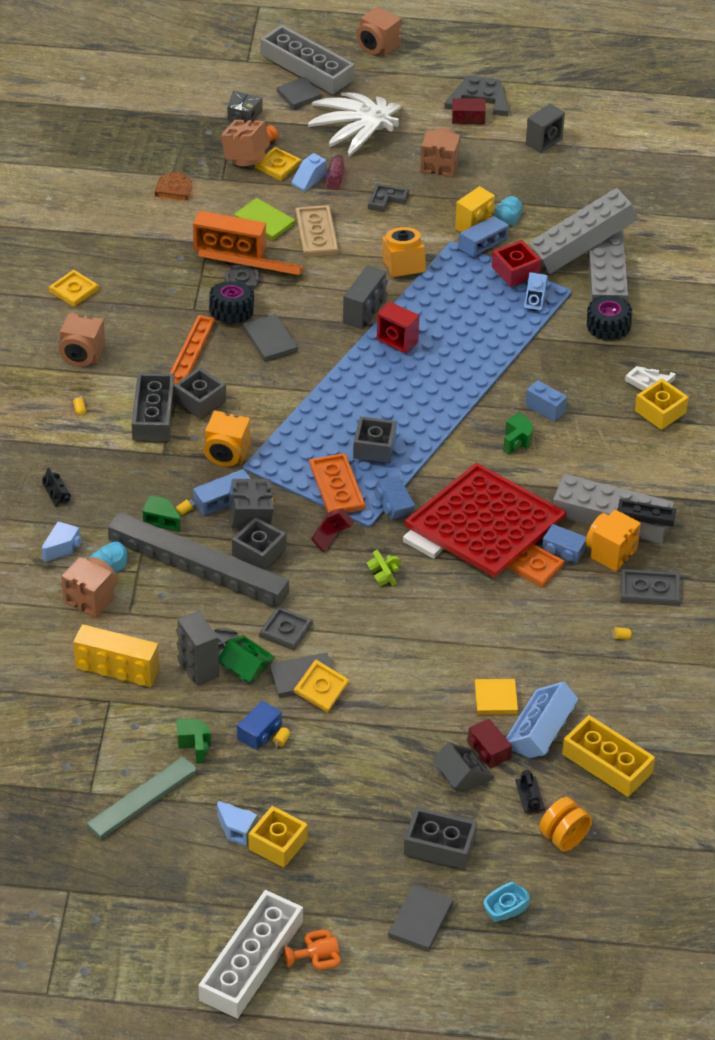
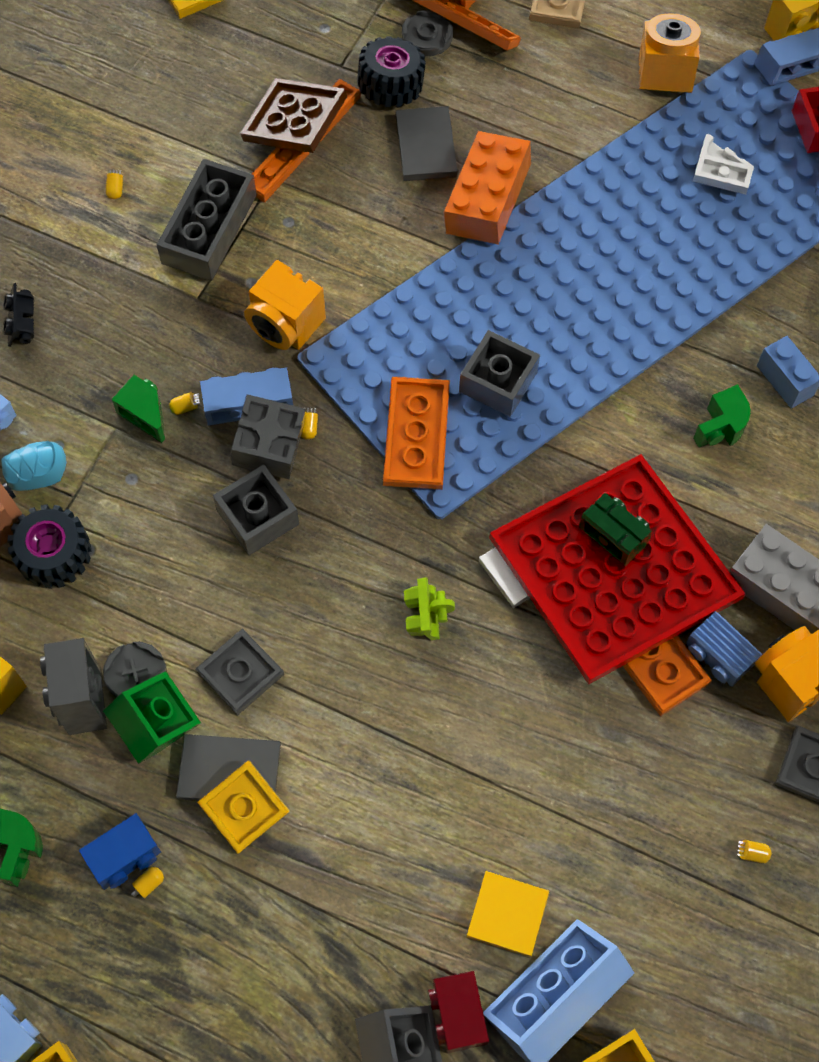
camera: 20 degrees right, 20 degrees up
nougat piece [59,313,105,367] -> none
dark grey brick [108,512,289,608] -> none
dark grey brick [174,367,226,419] -> none
dark red bracket [311,508,354,552] -> none
dark grey brick [343,265,388,329] -> none
medium blue brick [375,476,415,520] -> none
red brick [377,301,420,354] -> none
none -> black wheel [7,504,92,589]
none -> reddish brown plate [240,78,347,153]
none -> orange brick [444,131,531,245]
none -> dark green brick [579,493,652,566]
none -> white wing [693,134,754,195]

